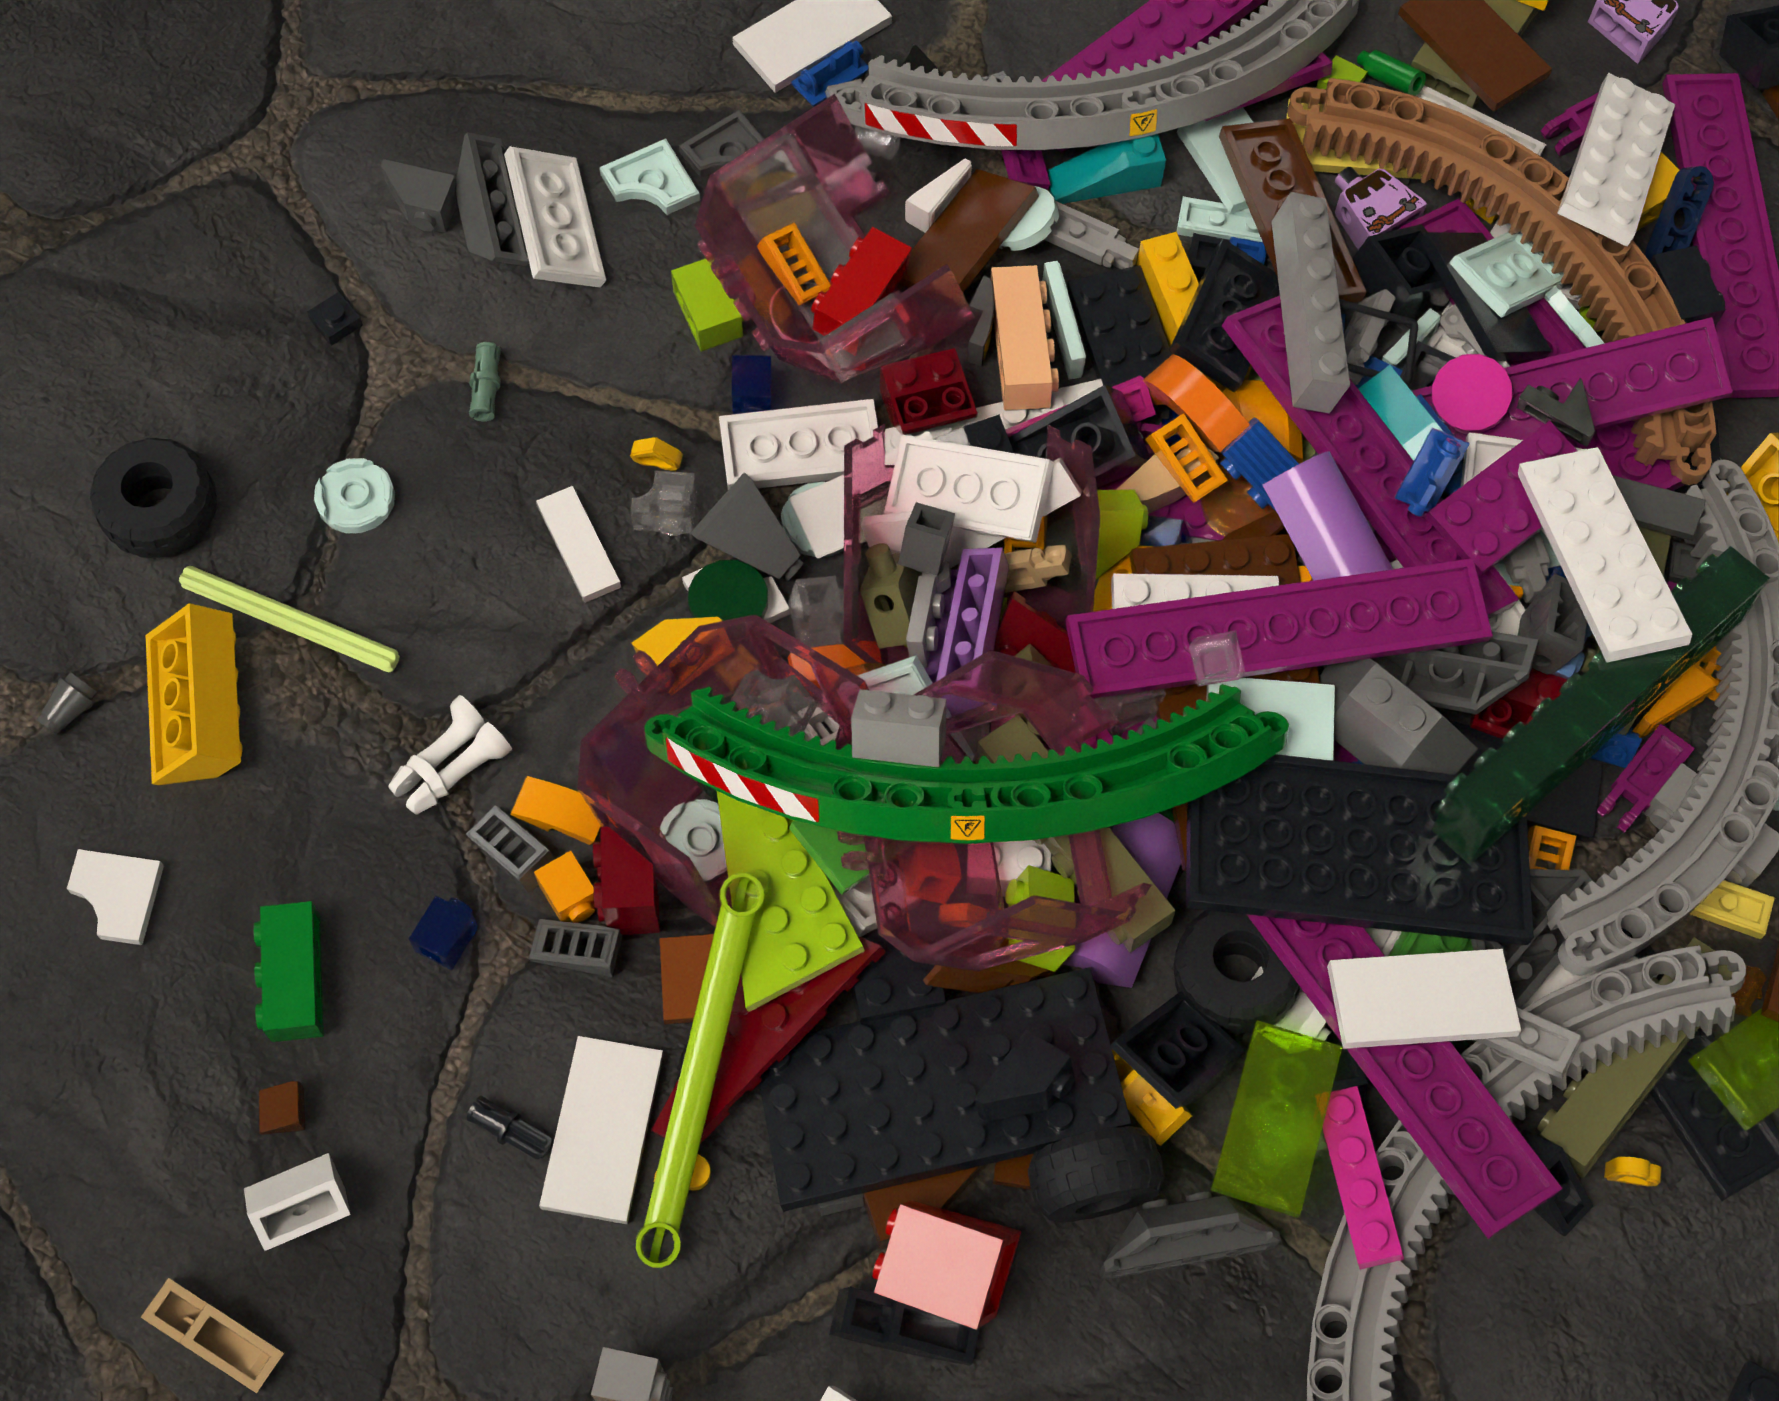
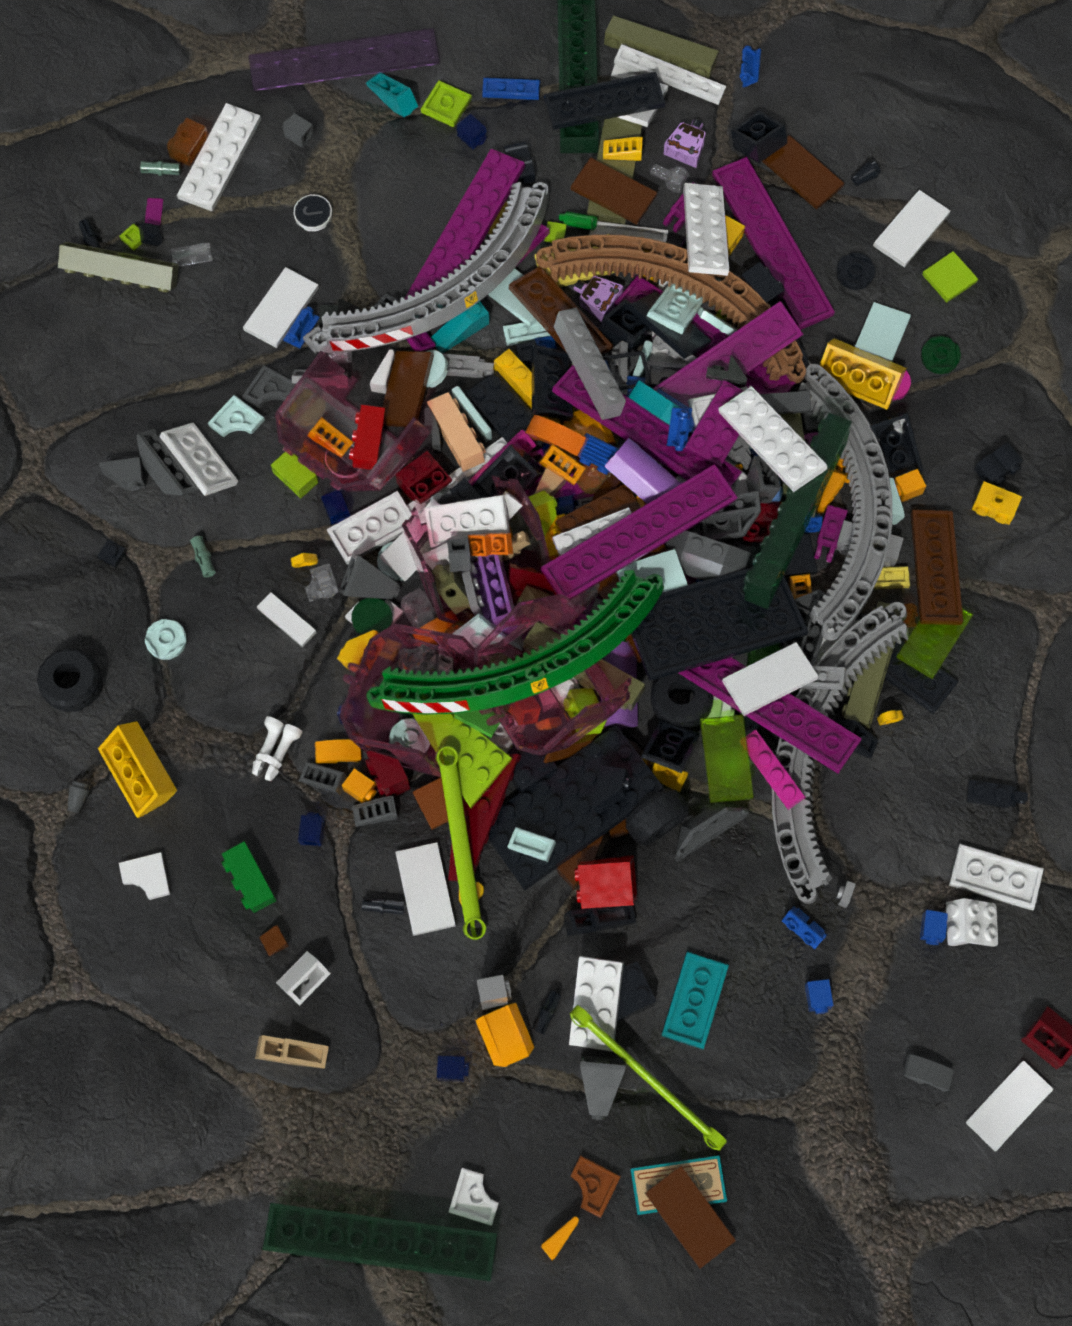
camera: 20 degrees left, 5 degrees up
yellowish green axle [179,566,400,672] -> none
light grey brick [851,689,946,767] -> none
clear slope [1189,630,1245,686] -> none
dark pink tile [1432,354,1512,434] -> none
dark blue beam [1645,166,1714,262] -> none
none -> orange slope [468,533,513,556]
none -> light aqua tile [507,827,556,862]
none -> clear axle [650,164,689,193]

